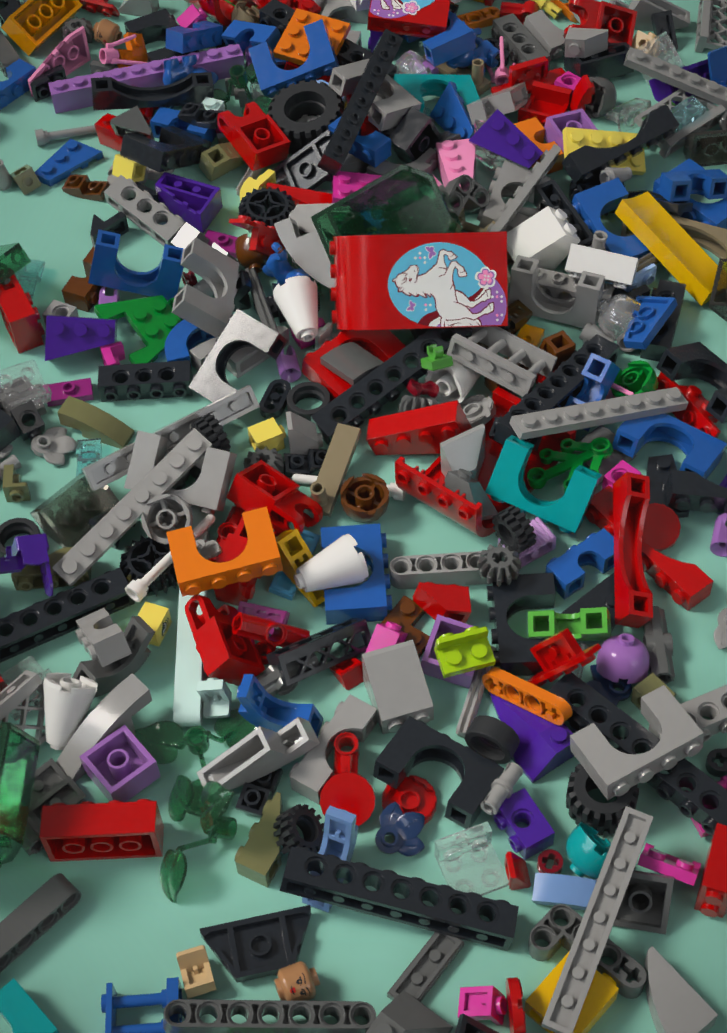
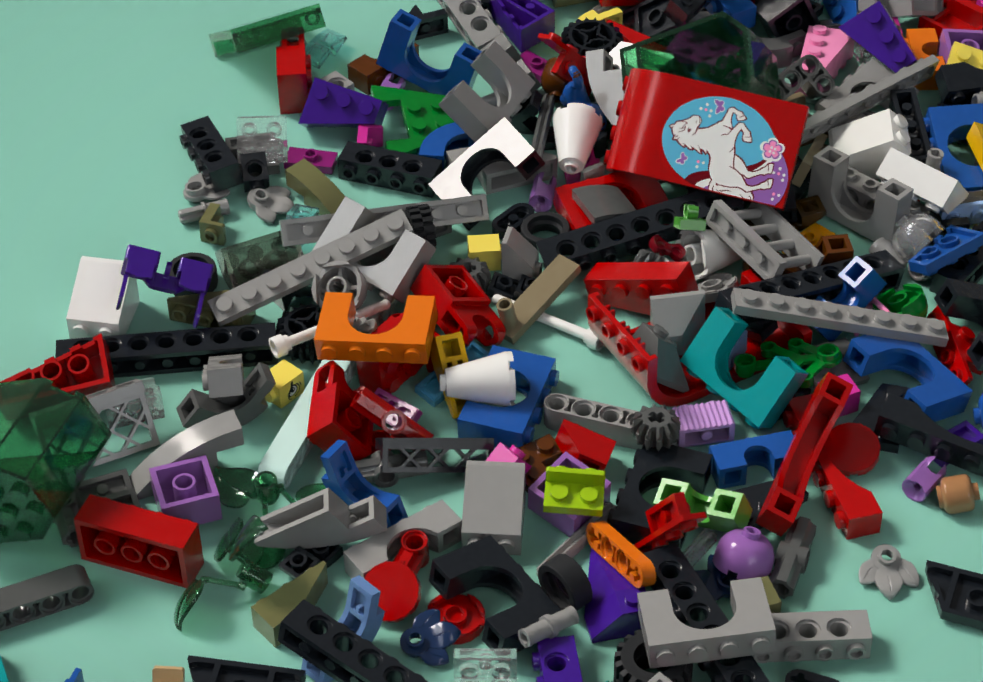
camera: 20 degrees right, 10 degrees down
white cone [43,672,98,750] -> none
dark red bush [181,270,198,287] -> none
light aqua bracket [196,678,232,719] -> none
black tyre [273,804,324,856] -> none
red slope [330,657,363,690] -> none
reddish brown cylinder [340,473,389,523] -> none
black tyre [492,505,536,554] -> none

